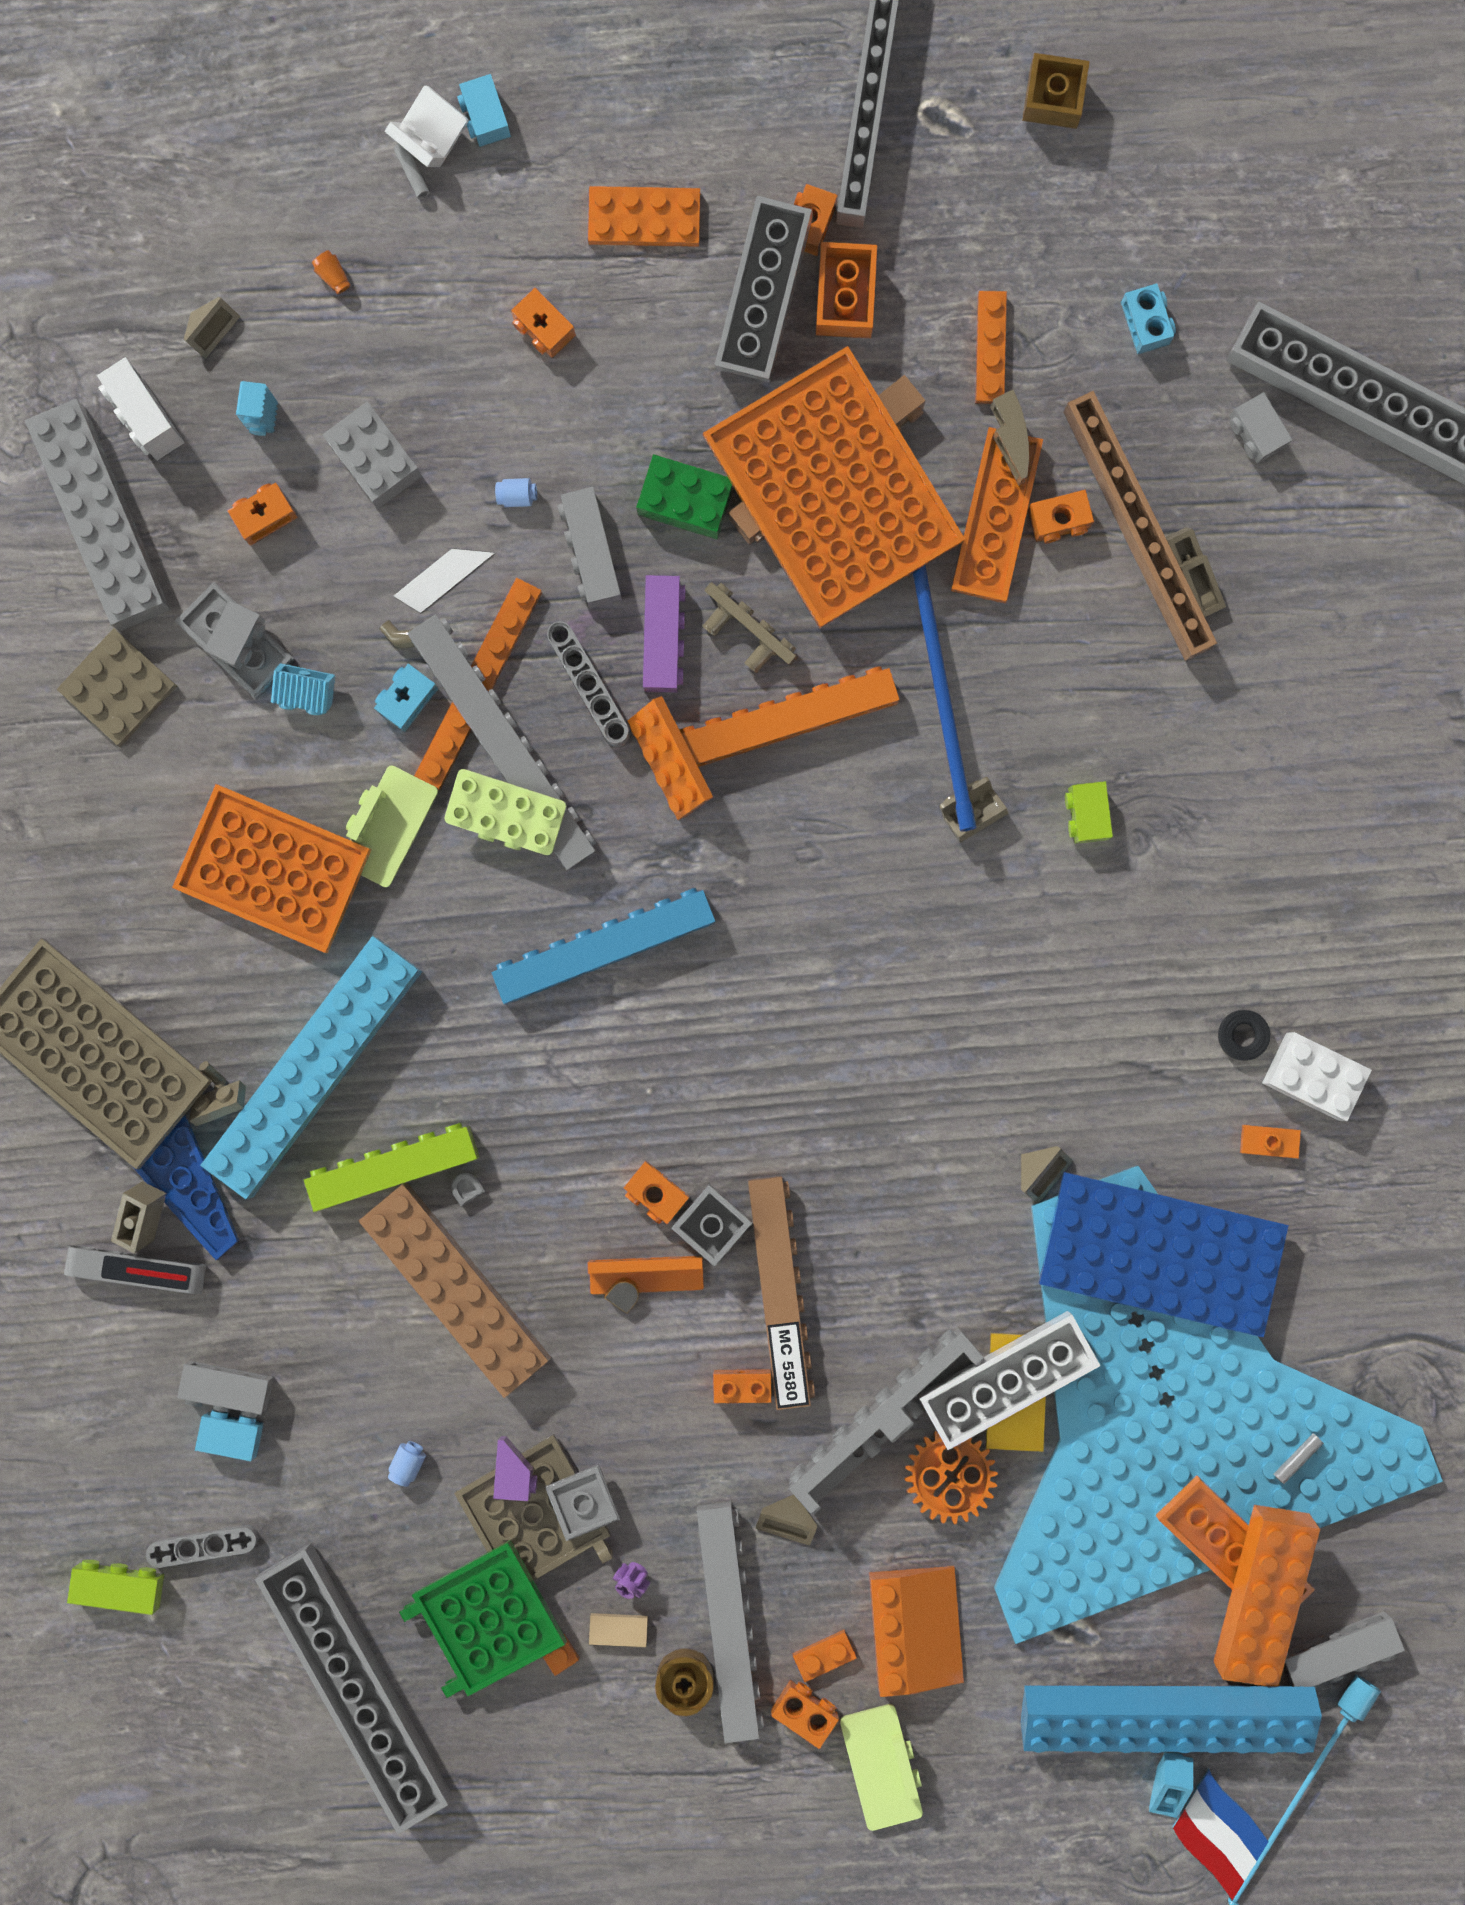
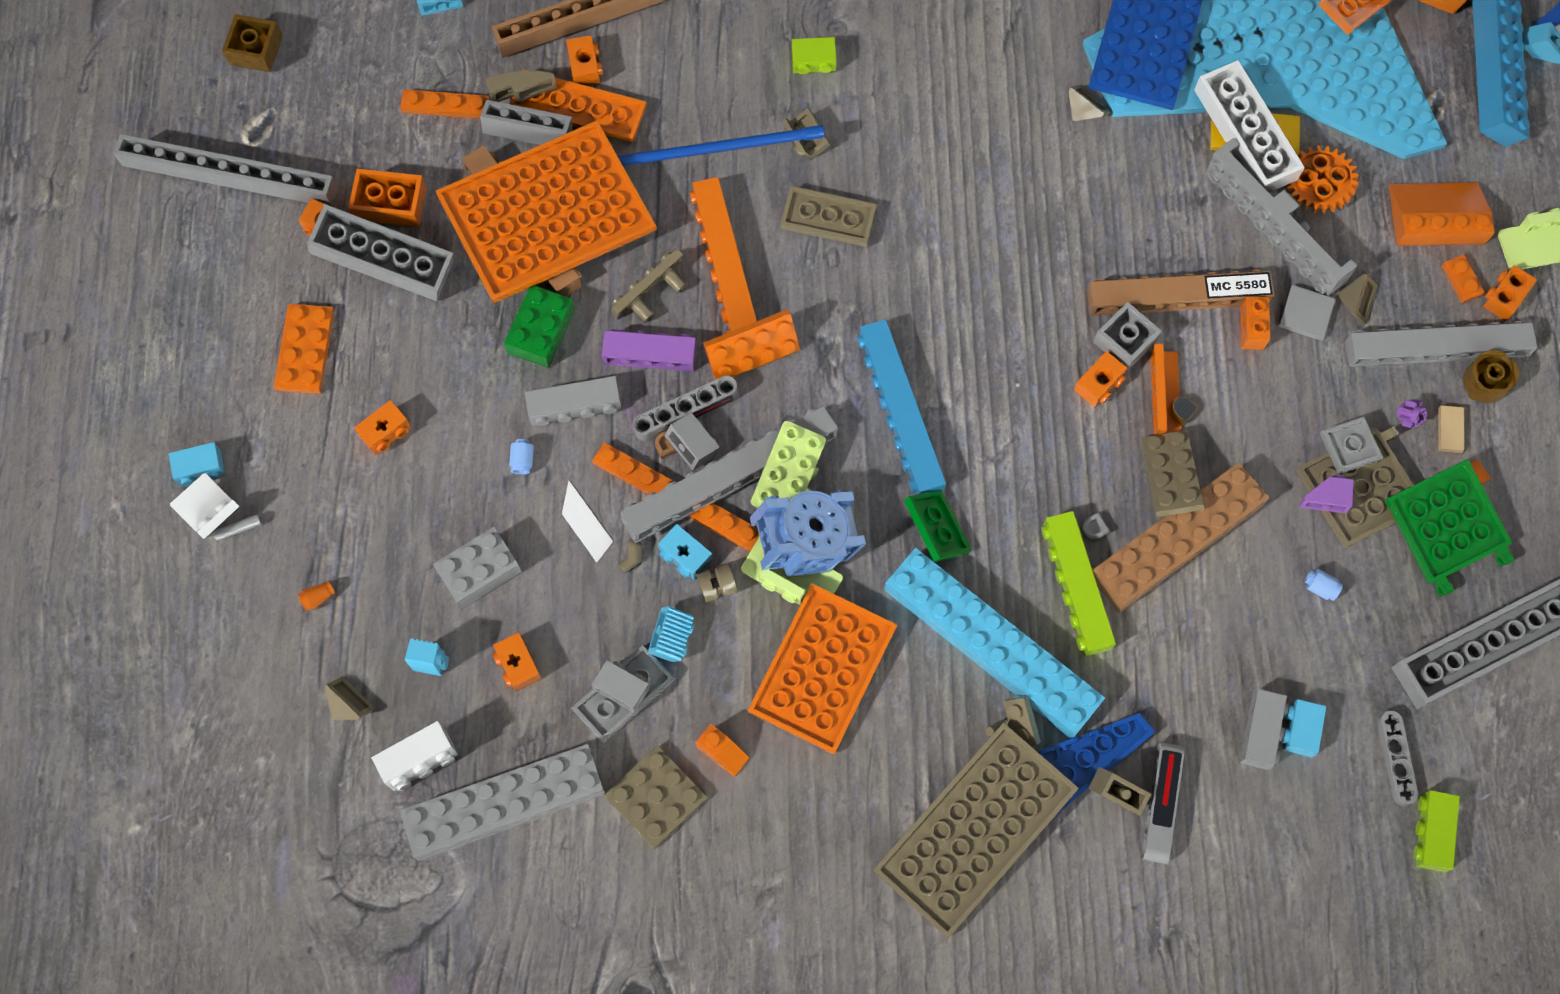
camera: 90 degrees left, 15 degrees down
none -> light grey brick [480,100,573,145]
none -> medium nougat tile [655,431,677,459]
none -> light grey brick [665,413,720,471]
none -> orange slope [695,723,749,777]
none -> dark tan wheel [696,563,737,603]
none -> medium blue piece [750,490,866,577]
none -> dark tan plate [780,186,877,247]
none -> green plate [904,490,972,562]
none -> dark tan plate [1141,430,1204,517]
none -> light grey tile [1278,285,1335,341]

